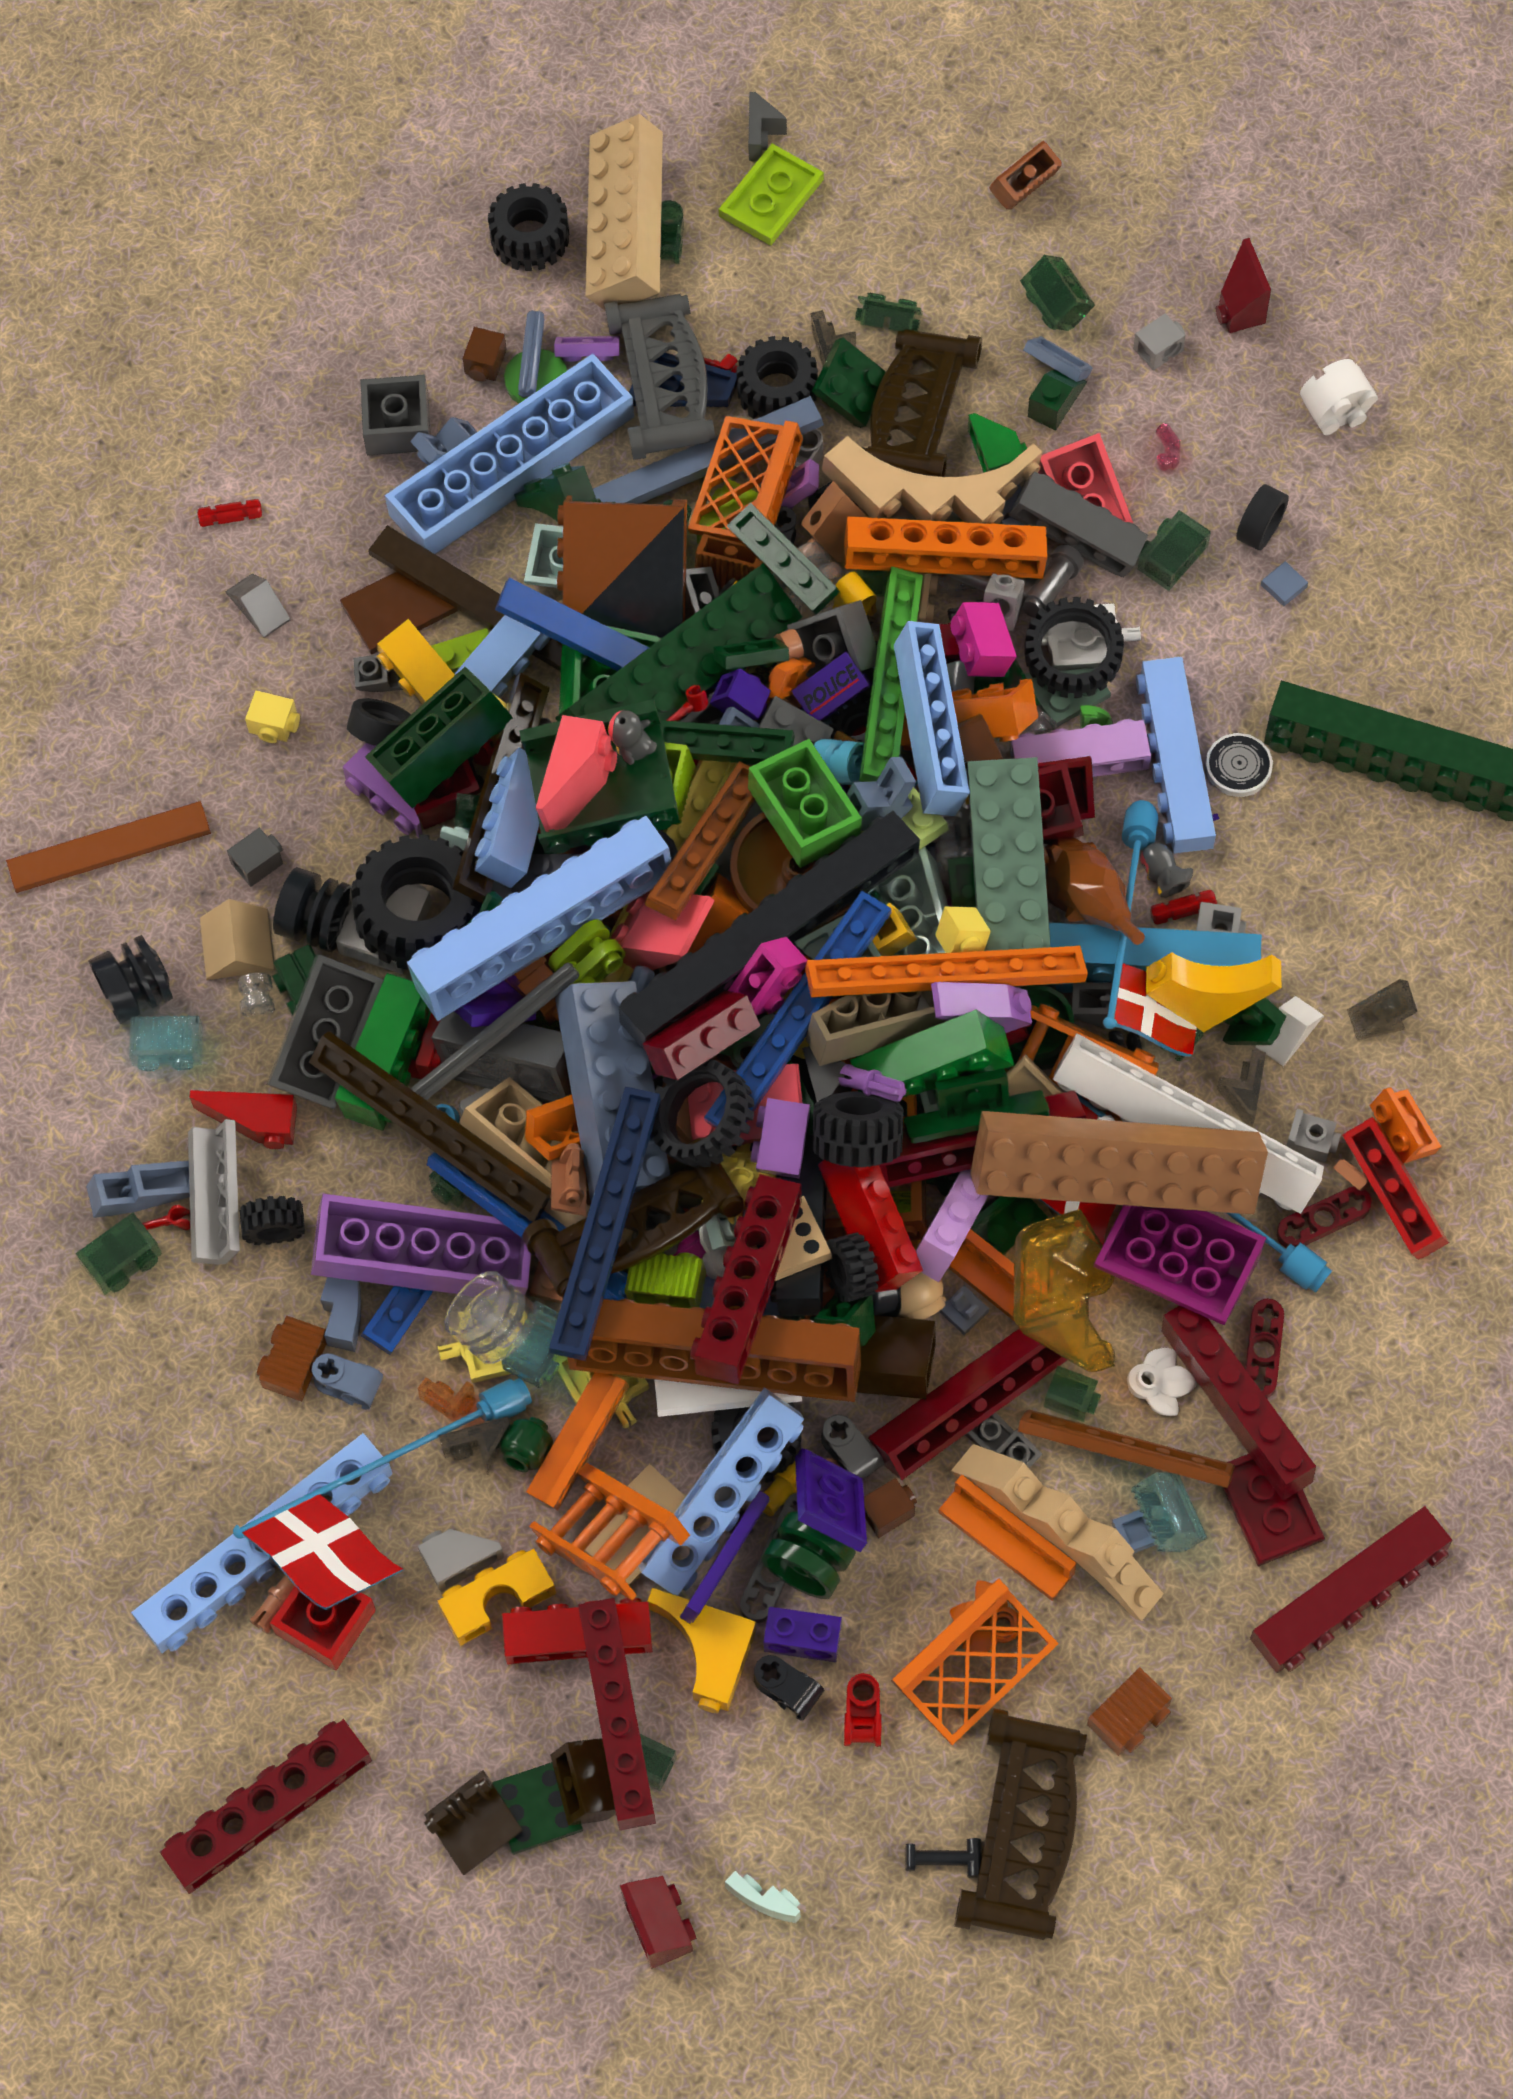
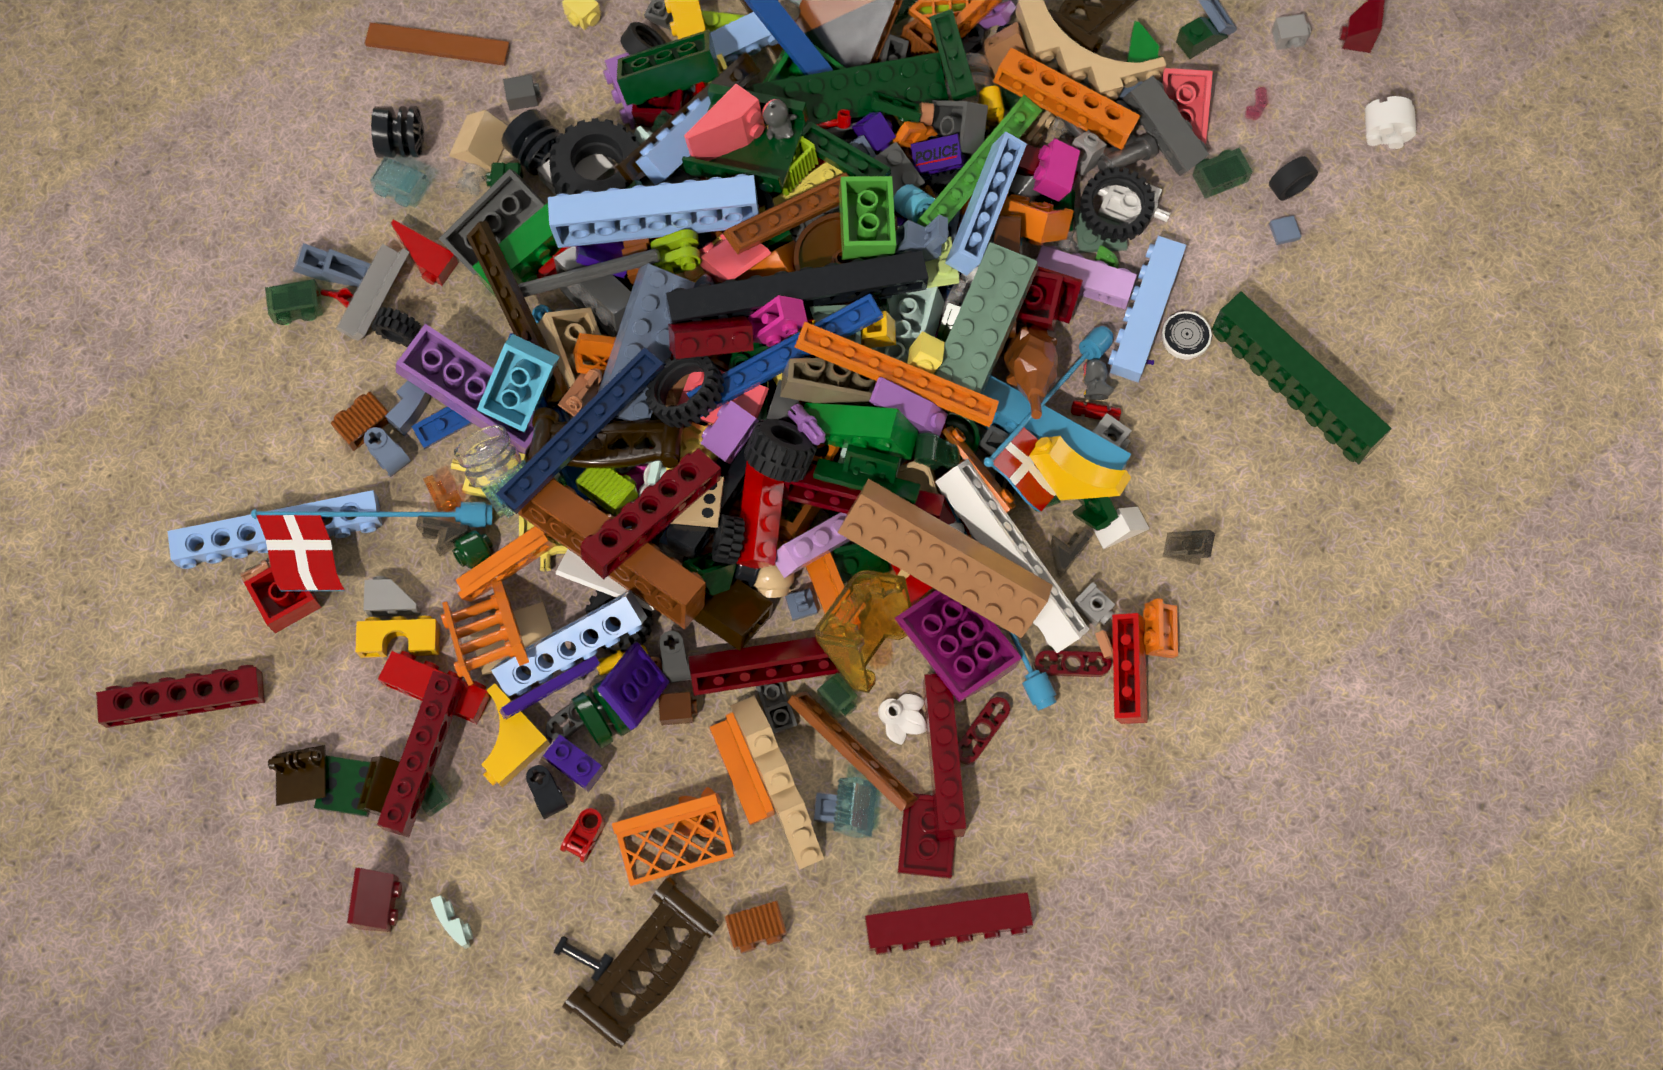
camera: 25 degrees right, 5 degrees up
none -> medium azure brick [477,334,560,432]
none -> clear green piece [914,433,960,470]

